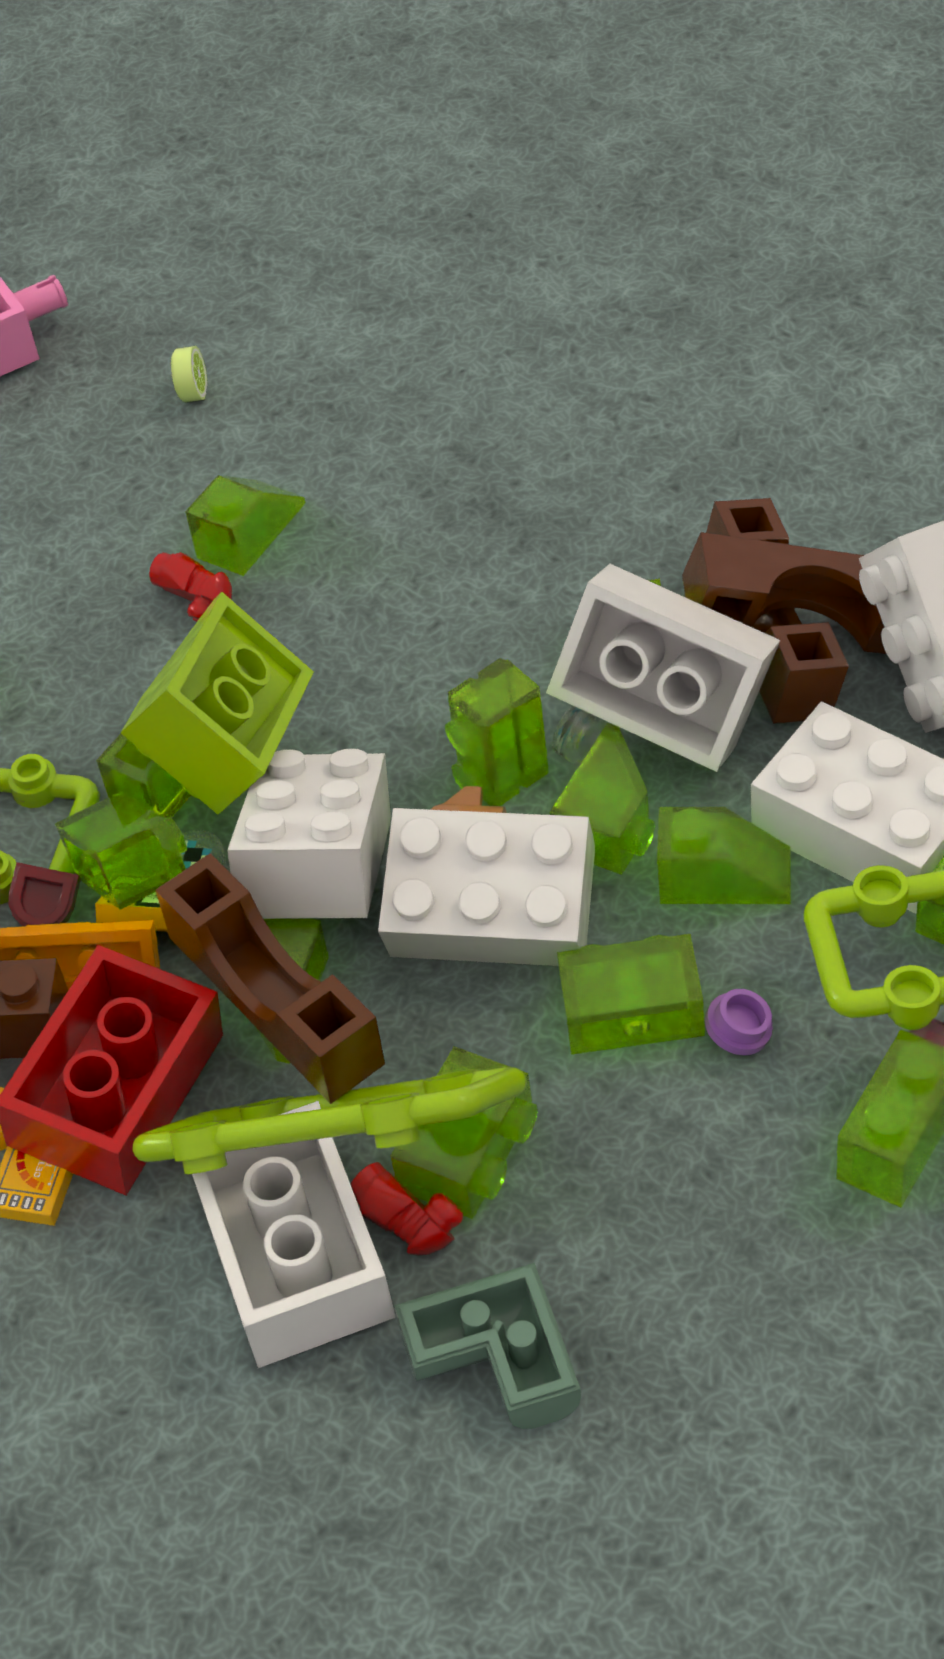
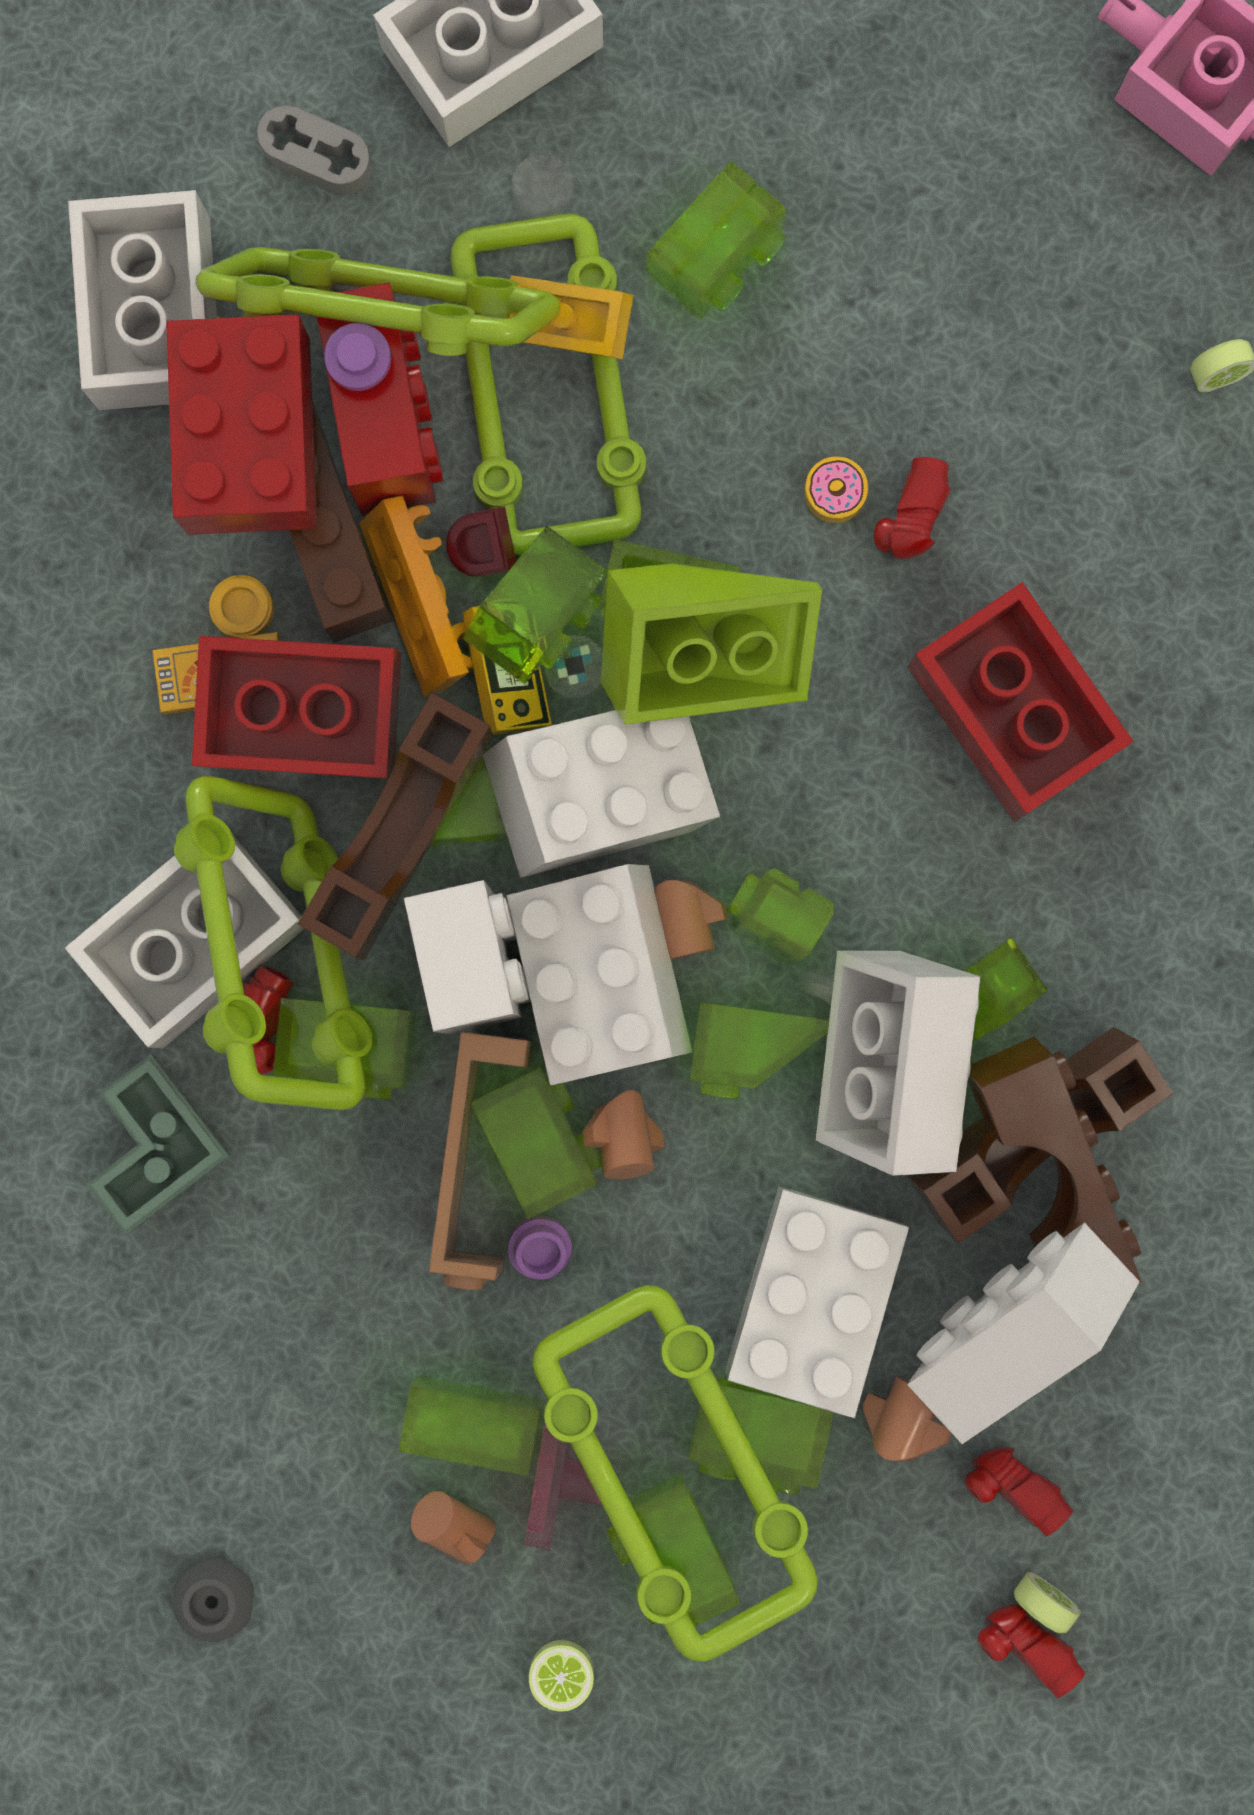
camera: 65 degrees right, 35 degrees up
clear neon green slope [185,475,306,576] -> none
clear neon green slope [657,807,791,904] -> none
none -> white brick [404,880,531,1034]
none -> medium nougat panel [429,1032,533,1290]
none -> nougat piece [582,1090,665,1179]
none -> tile [804,456,868,523]
none -> red brick [907,582,1134,822]

